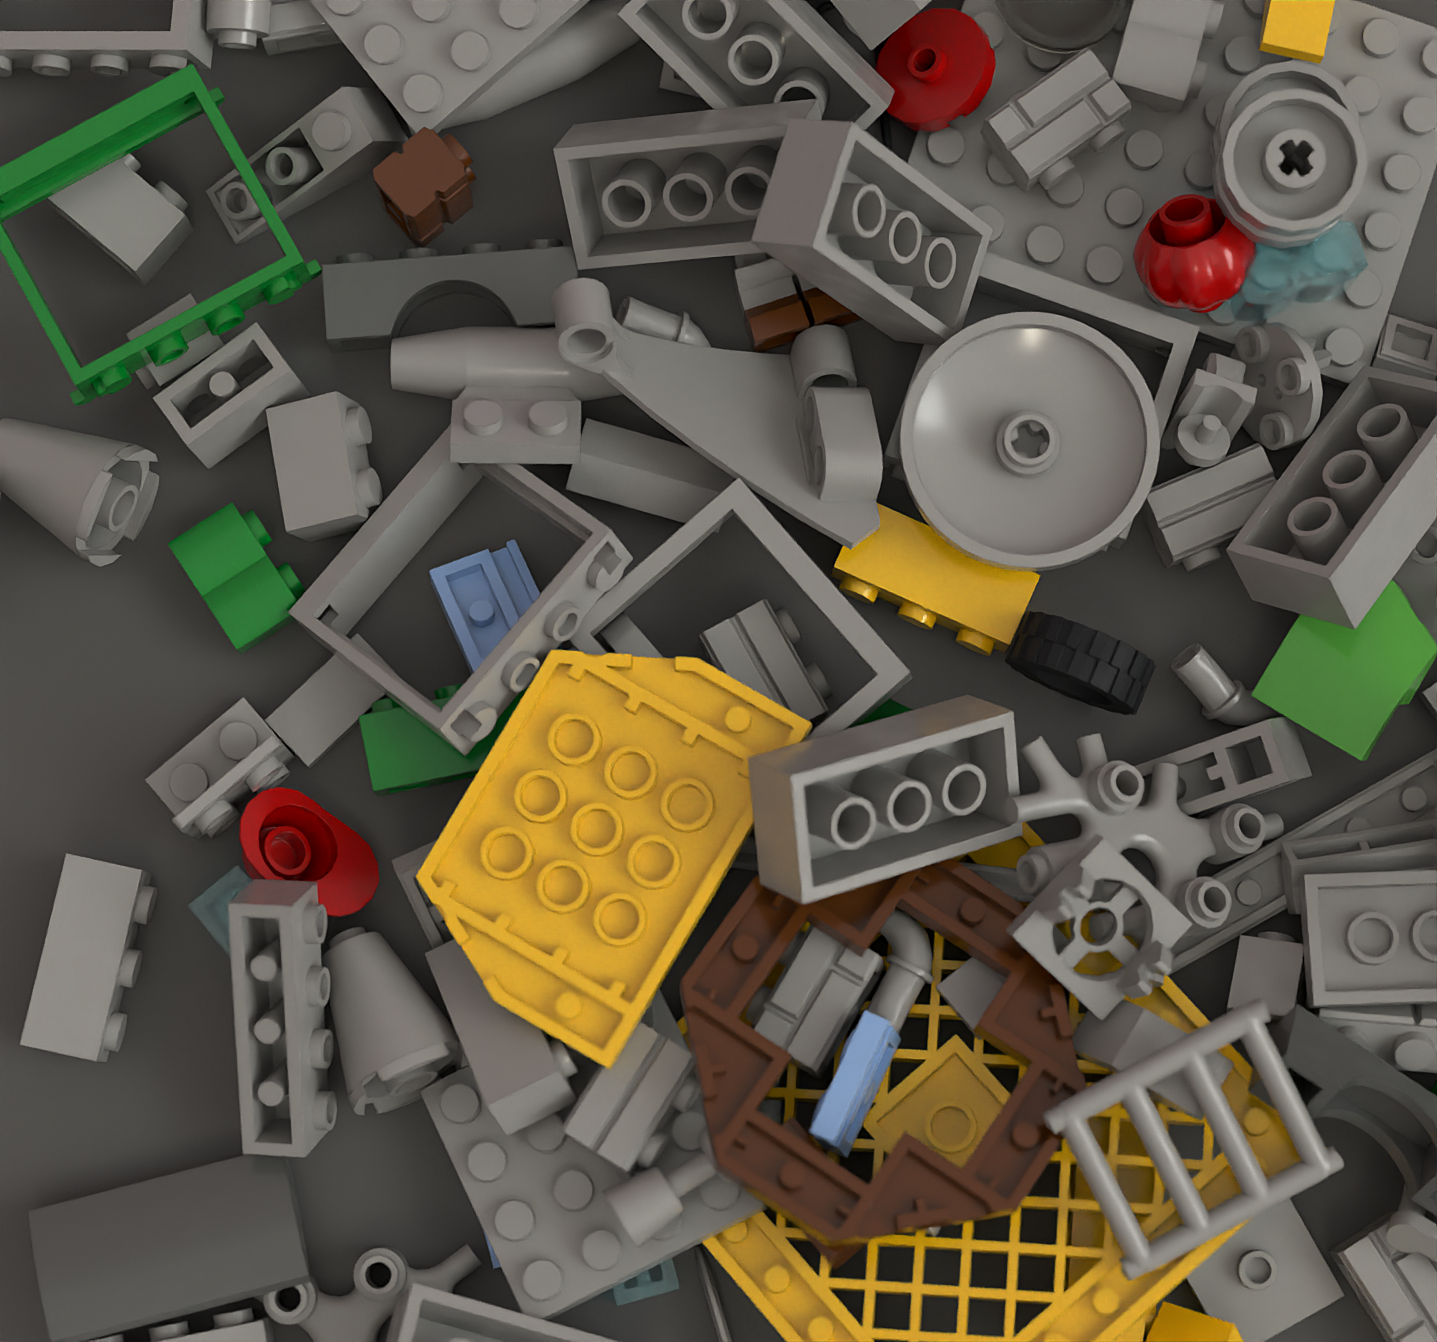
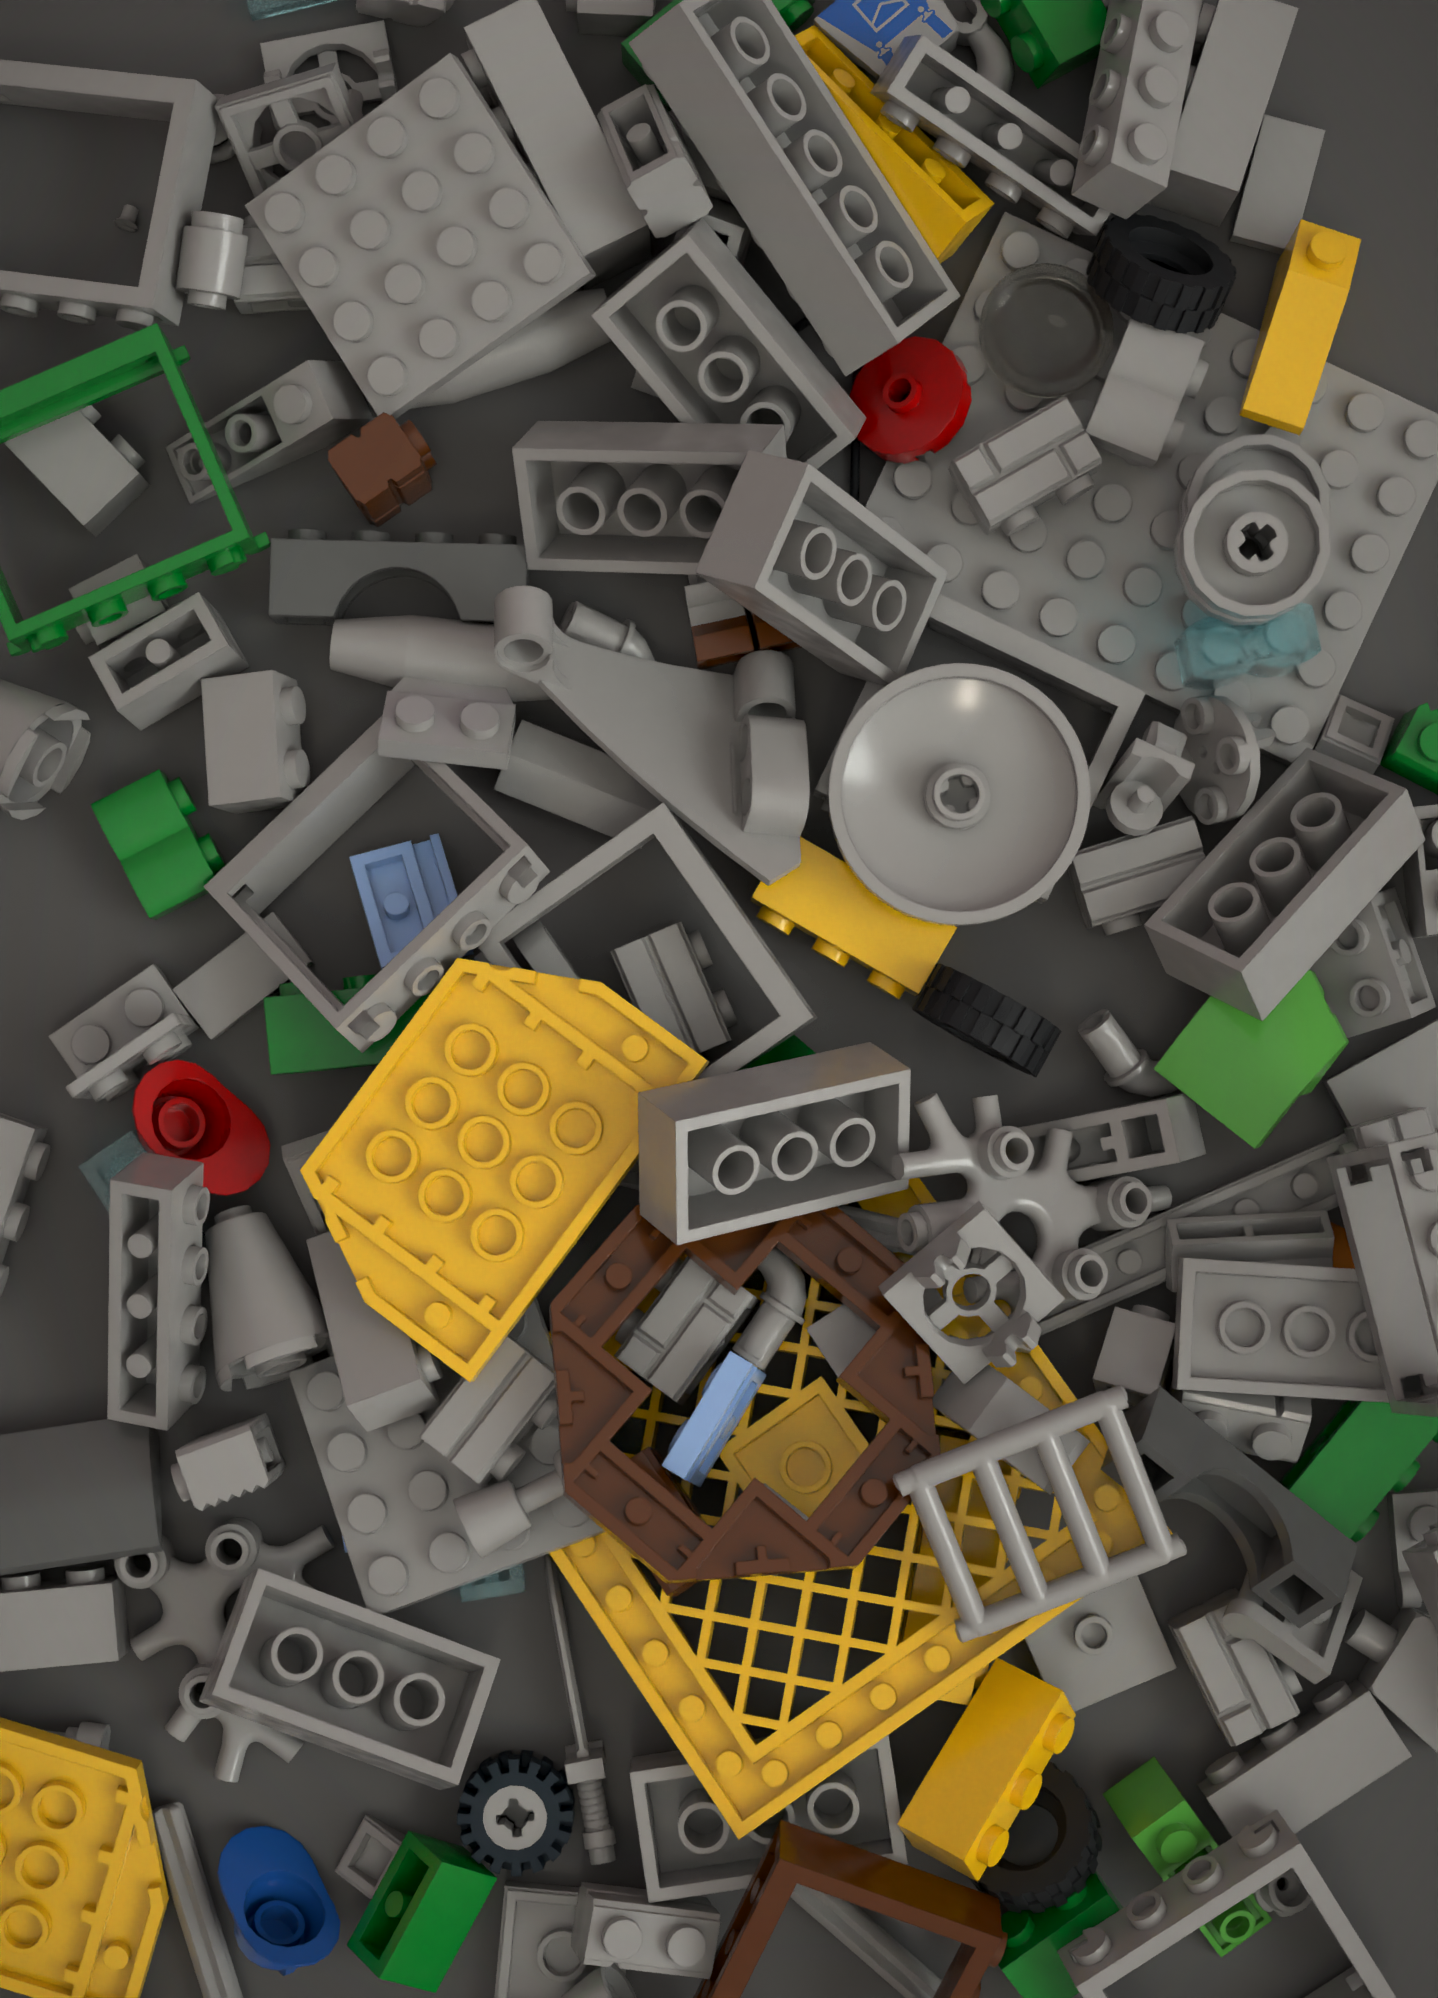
camera: 10 degrees right, 5 degrees up
red plant [1133,194,1256,313] -> none
none -> light grey brick [171,1413,286,1511]

